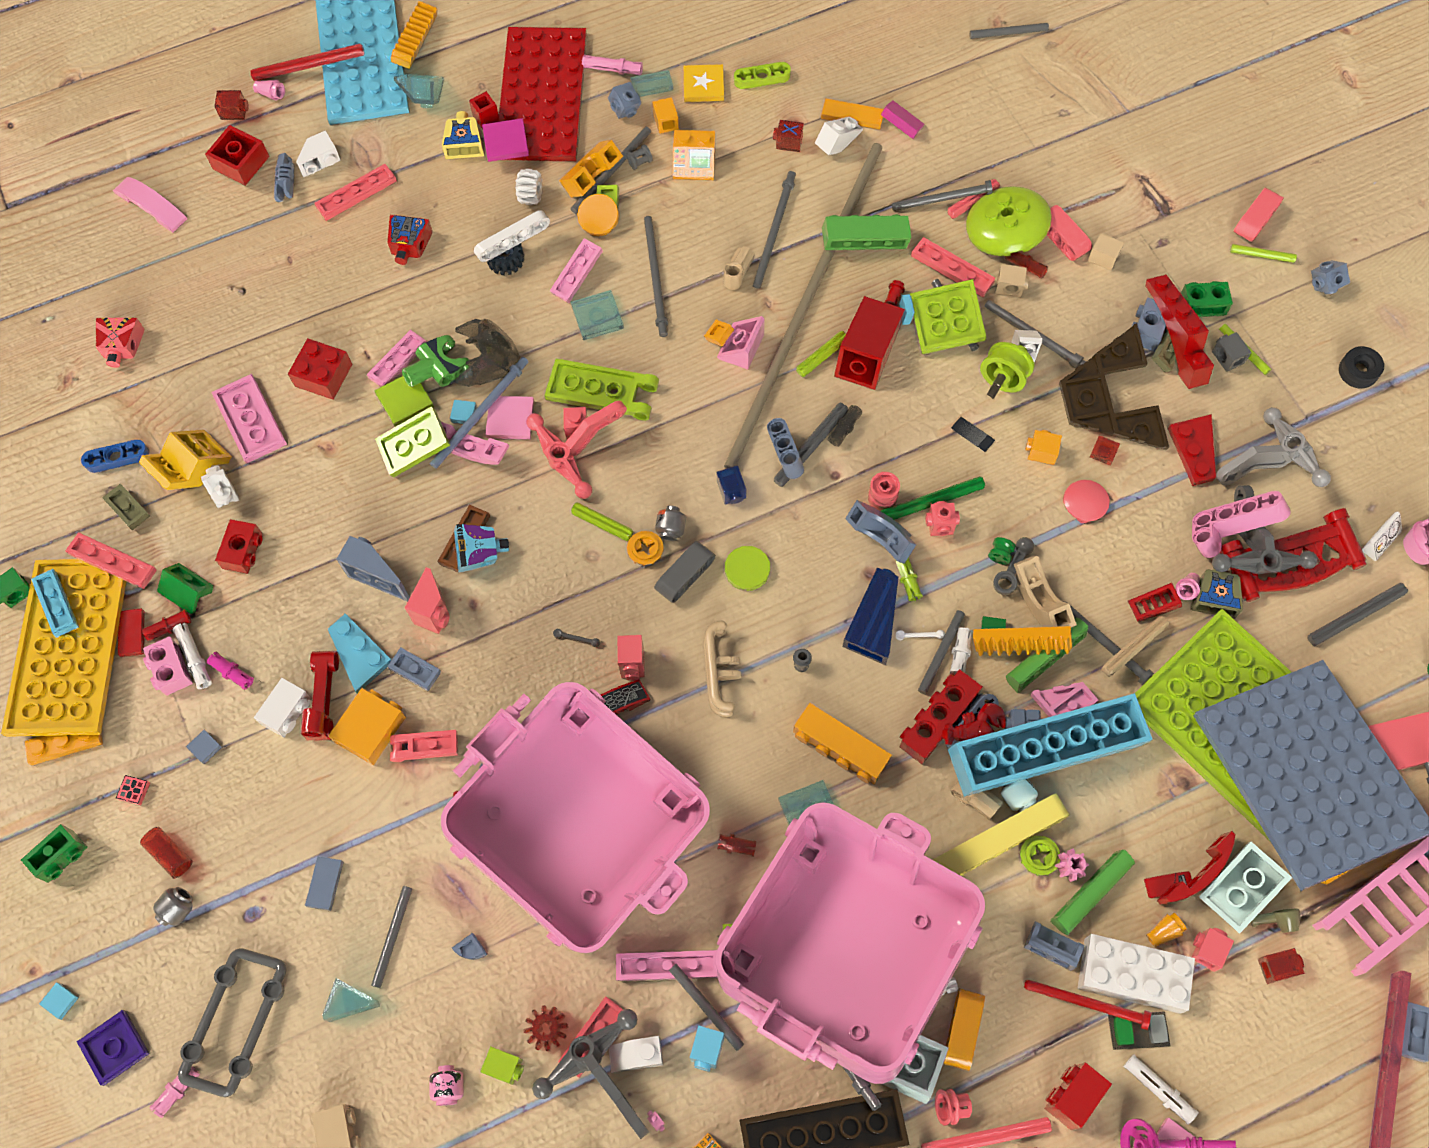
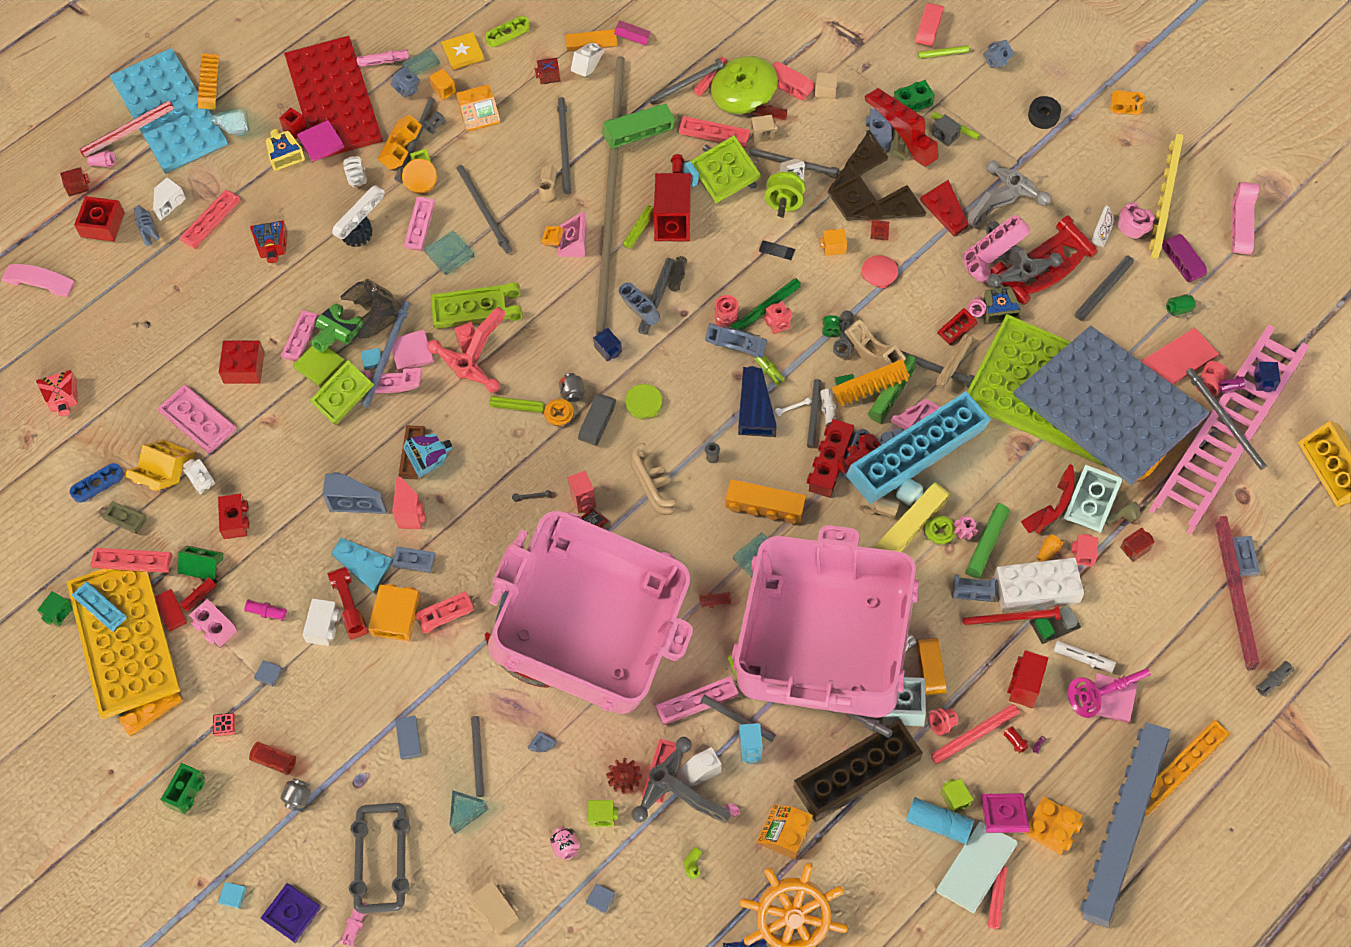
camera: 20 degrees left, 5 degrees down
white pin [173,623,212,689] -> none

